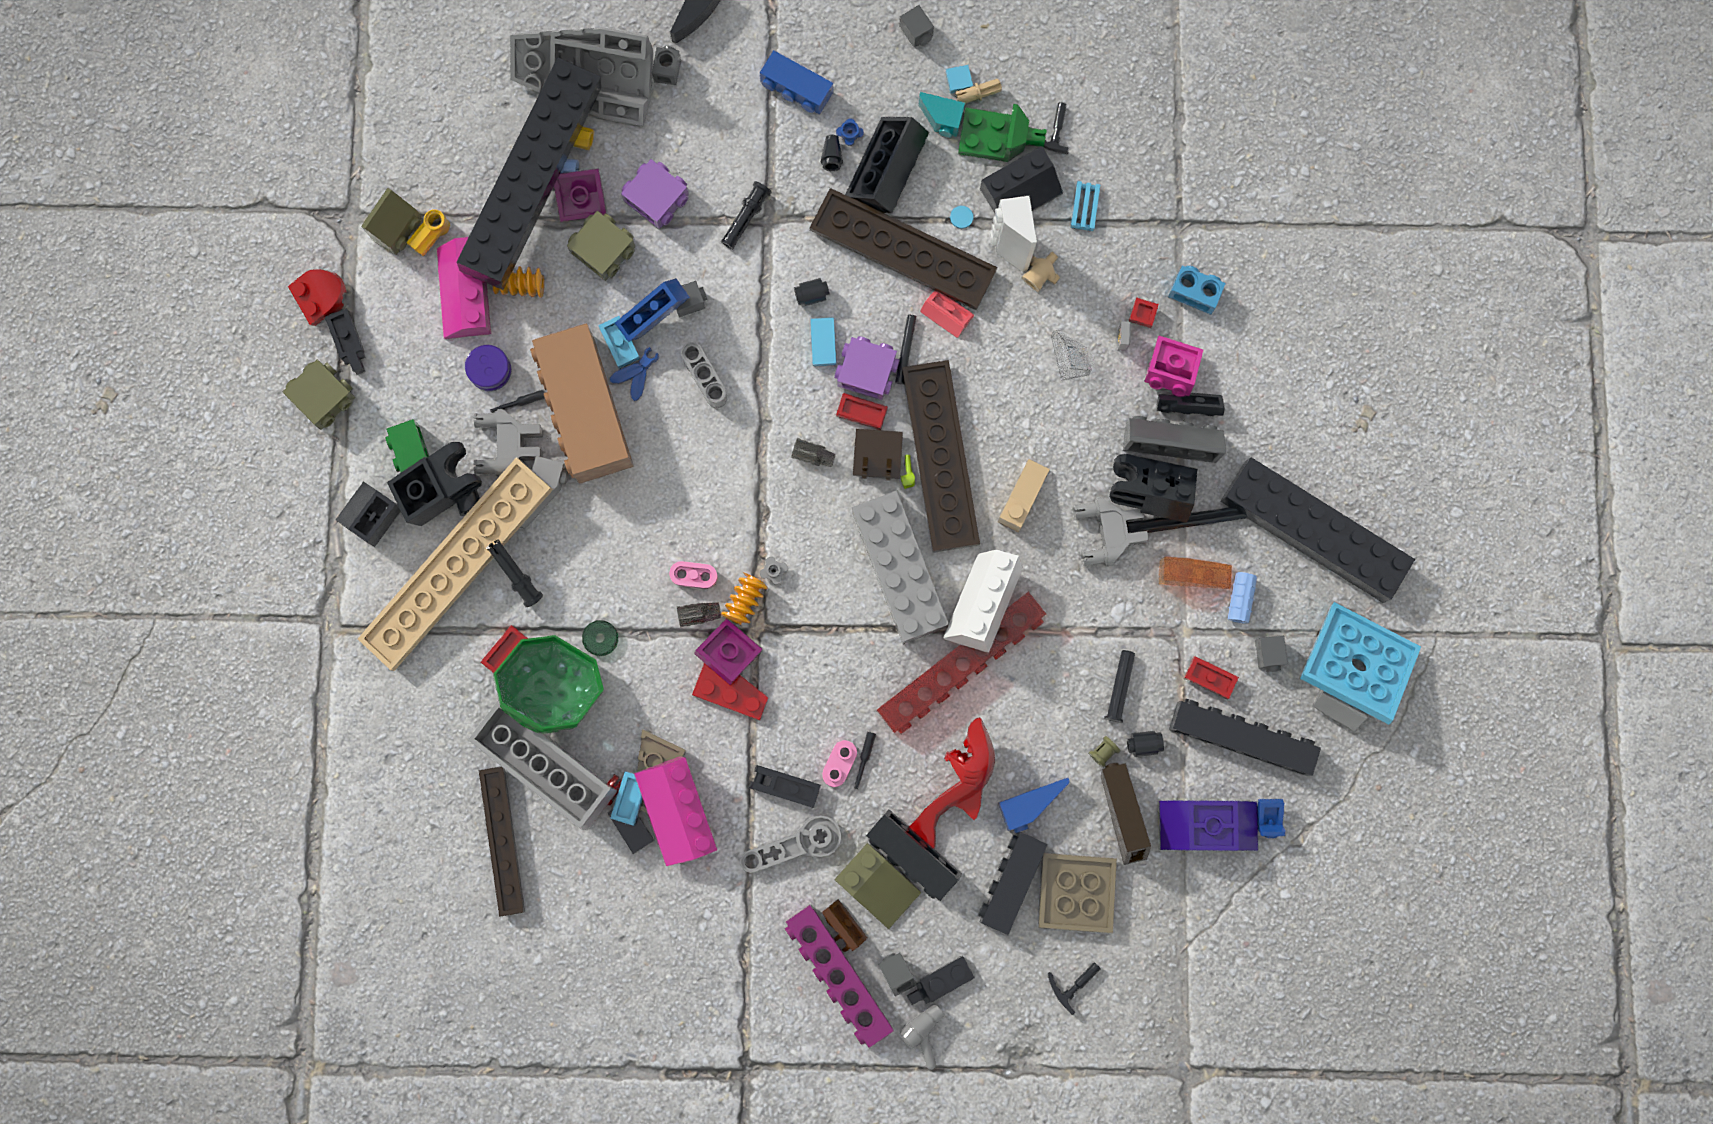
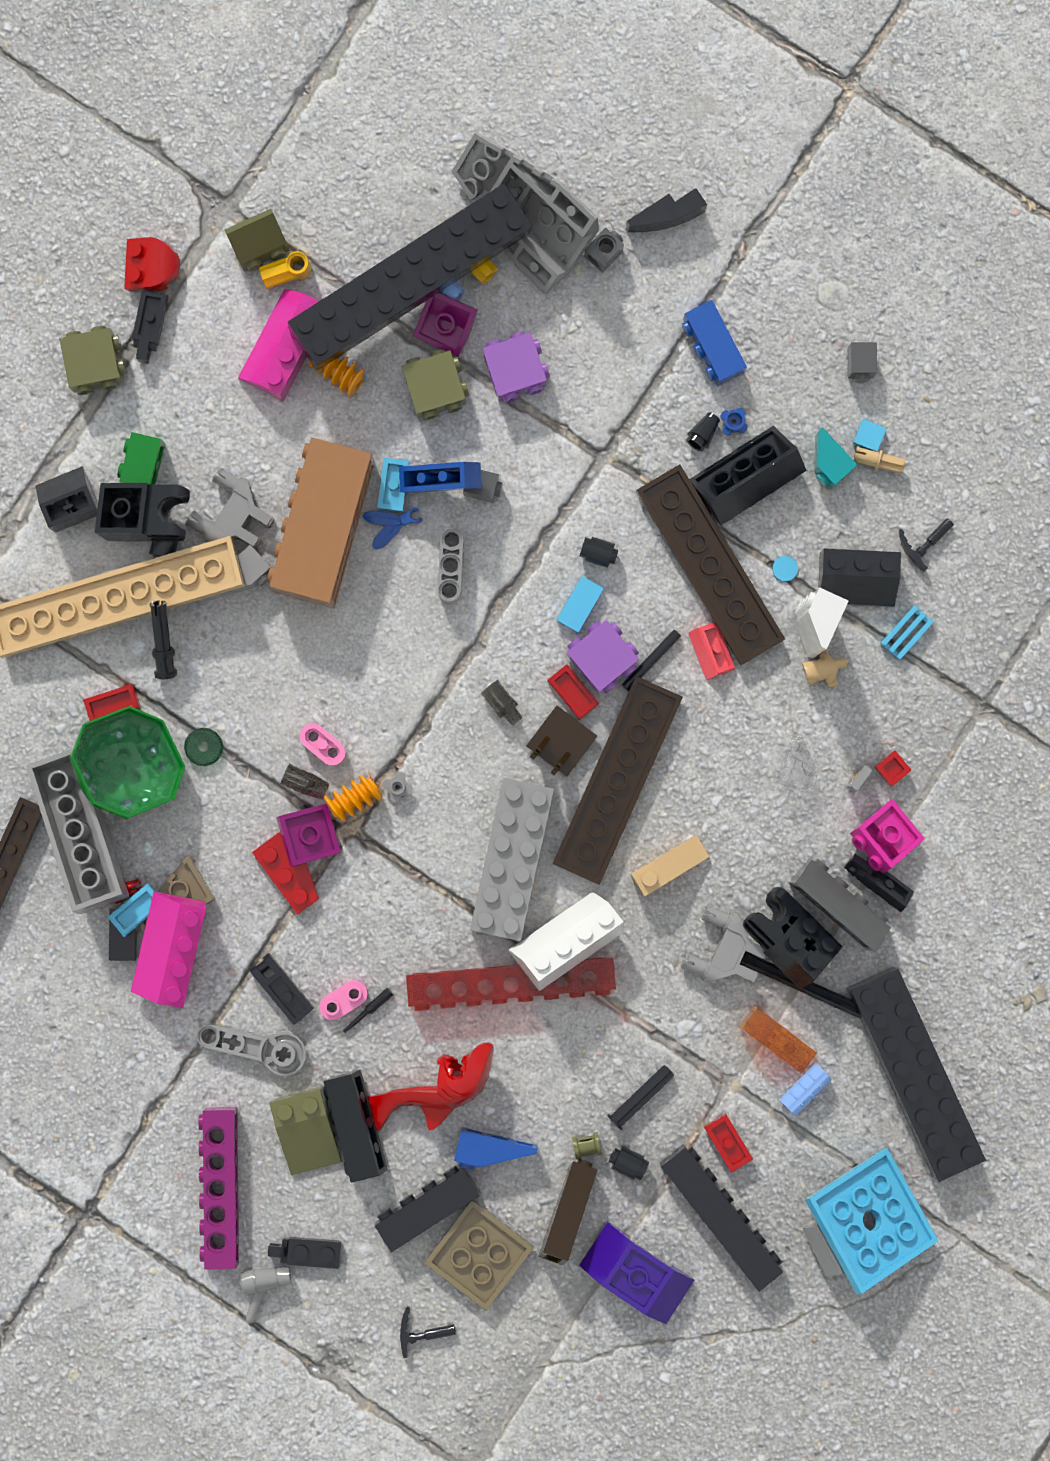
camera: 35 degrees right, 5 degrees up
dark purple head [465,345,512,391] -> none
black piece [490,389,545,412] -> none
black pin [721,181,772,250] -> none
reddish brown plate [821,899,868,952] -> none
dark grey brick [879,953,917,996] -> none
lime hand [900,455,915,489] -> none
green plate [958,104,1047,162] -> none
dark azure brick [1168,265,1226,315] -> none
dark grey brick [1255,635,1288,672] -> none
blue bracket [1257,799,1286,839] -> none

